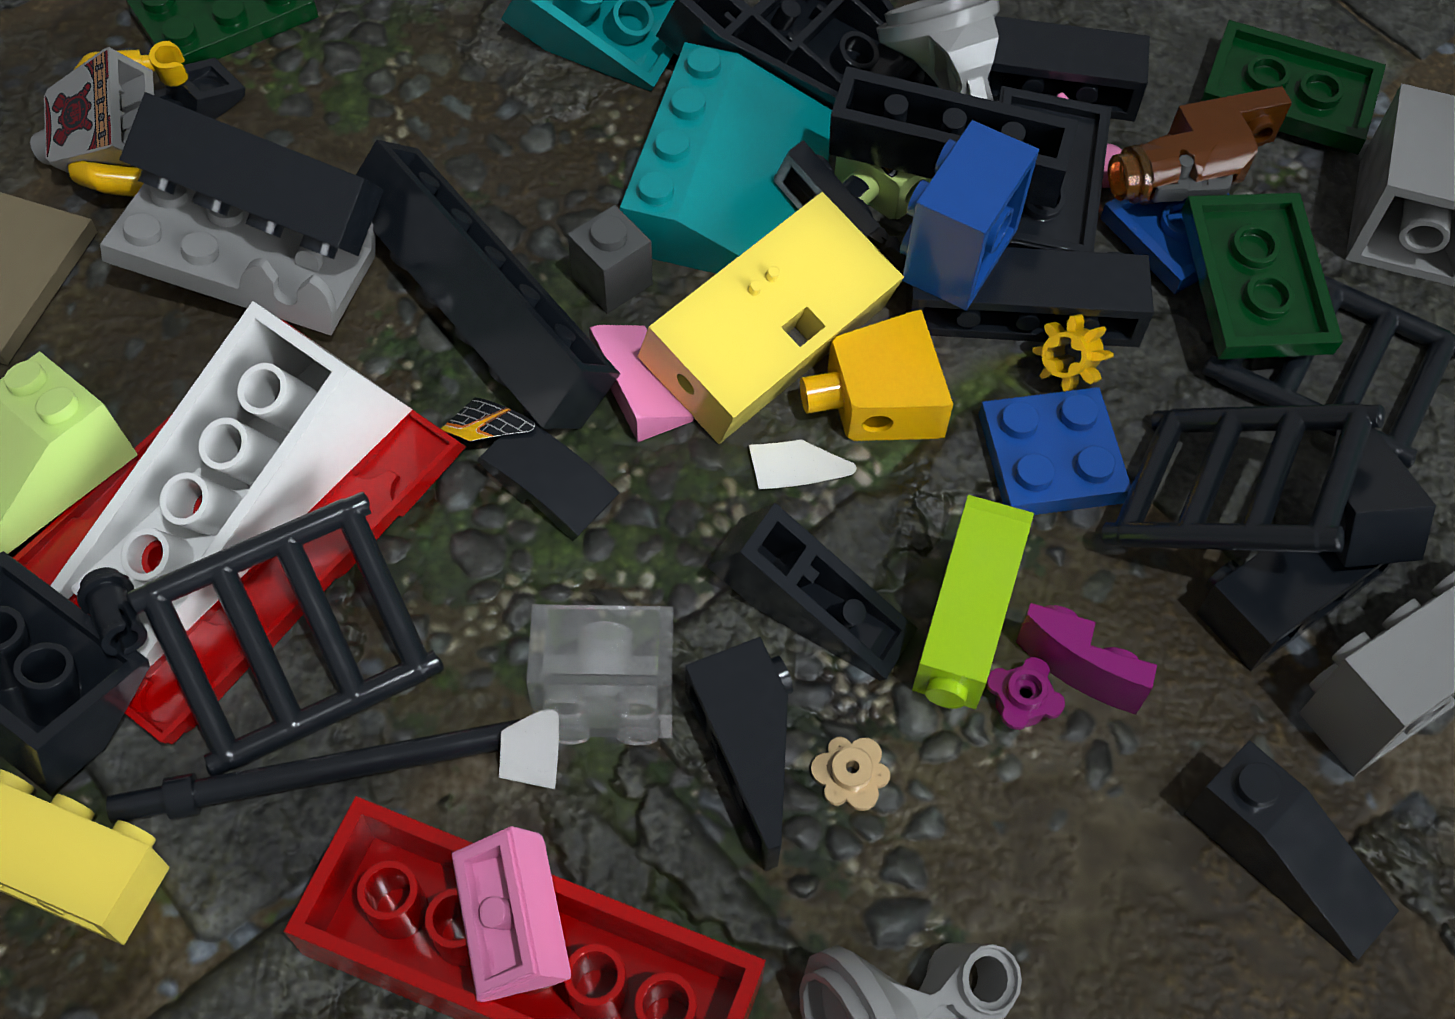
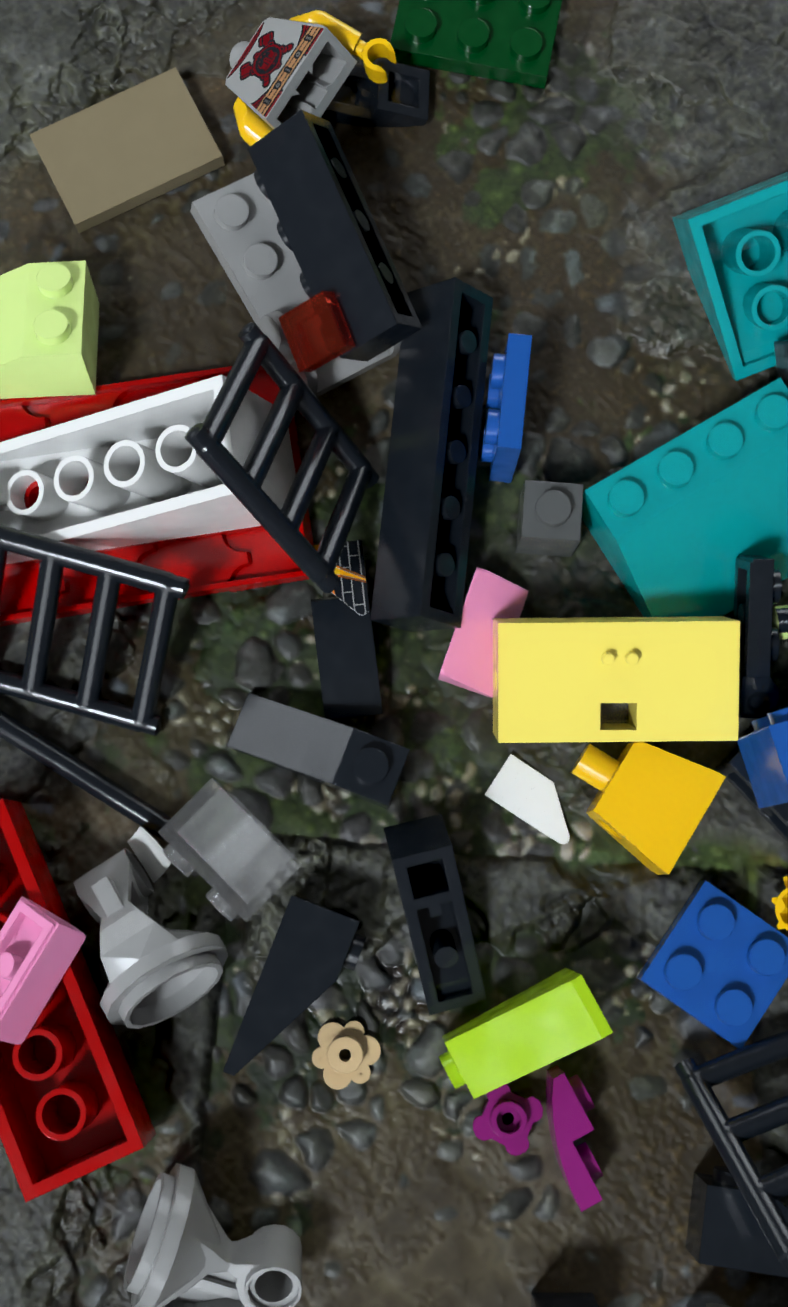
camera: 45 degrees right, 20 degrees up
none -> light grey piece [74,848,228,1029]
none -> black bar [185,322,380,593]
none -> black slope [227,693,410,810]
none -> clear red tile [279,291,356,372]
none -> blue plate [480,333,532,483]

